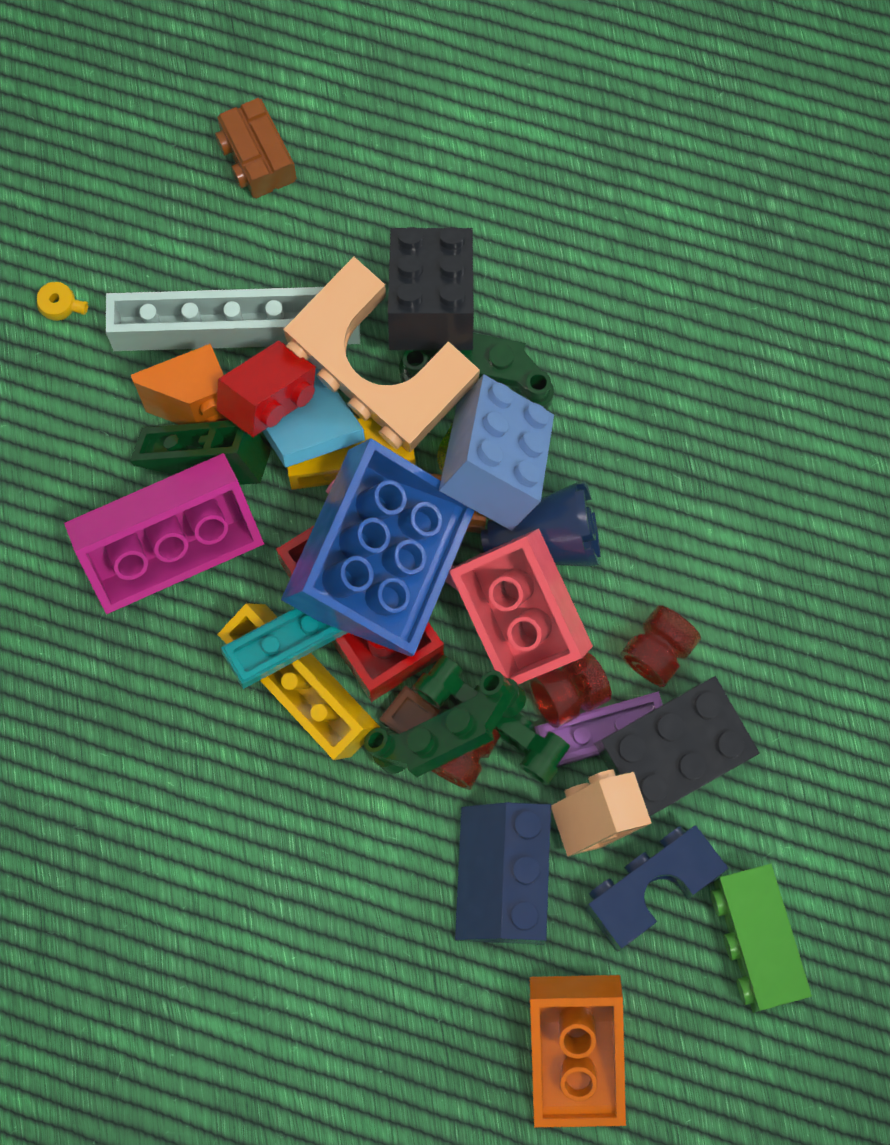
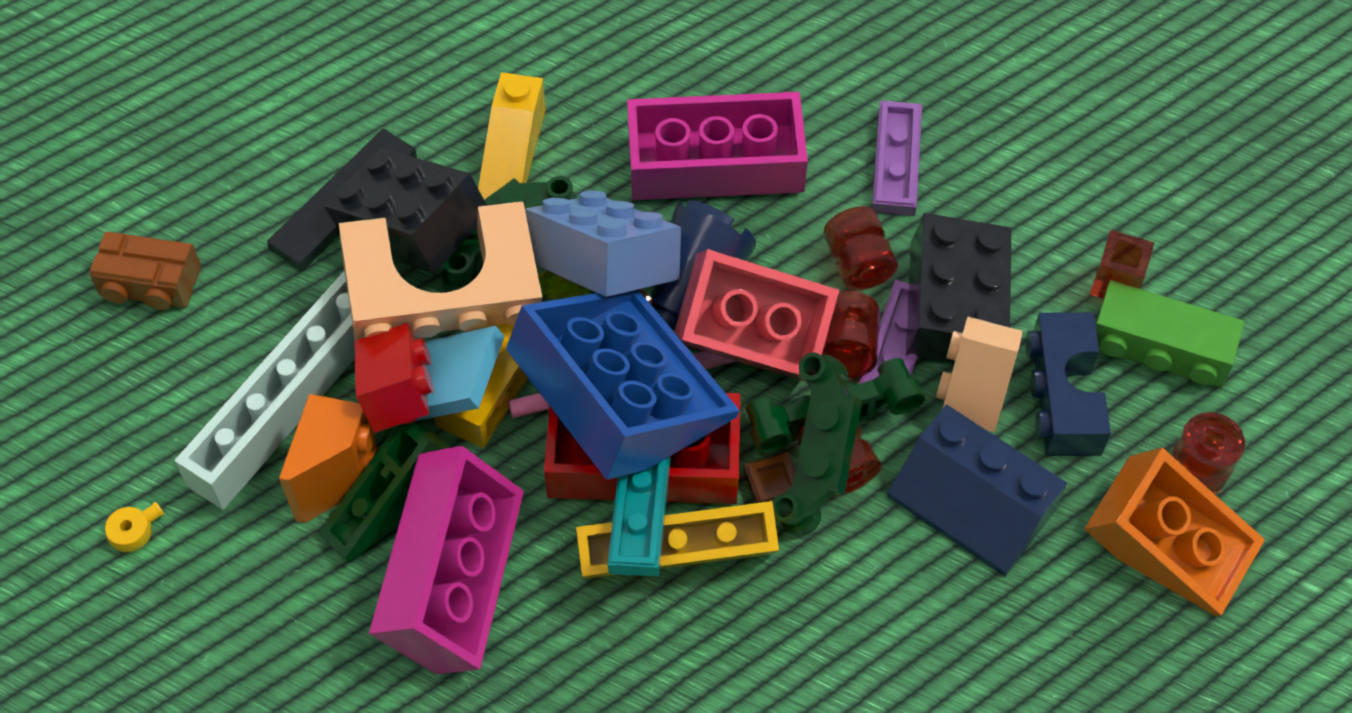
camera: 55 degrees left, 15 degrees down
none -> black tile [267,128,417,271]
none -> yellow slope [478,72,546,200]
none -> dark pink brick [627,92,808,200]
none -> medium lavender tile [872,100,922,216]
none -> clear red brick [1090,230,1155,298]
none -> clear red wheel [1171,412,1246,494]

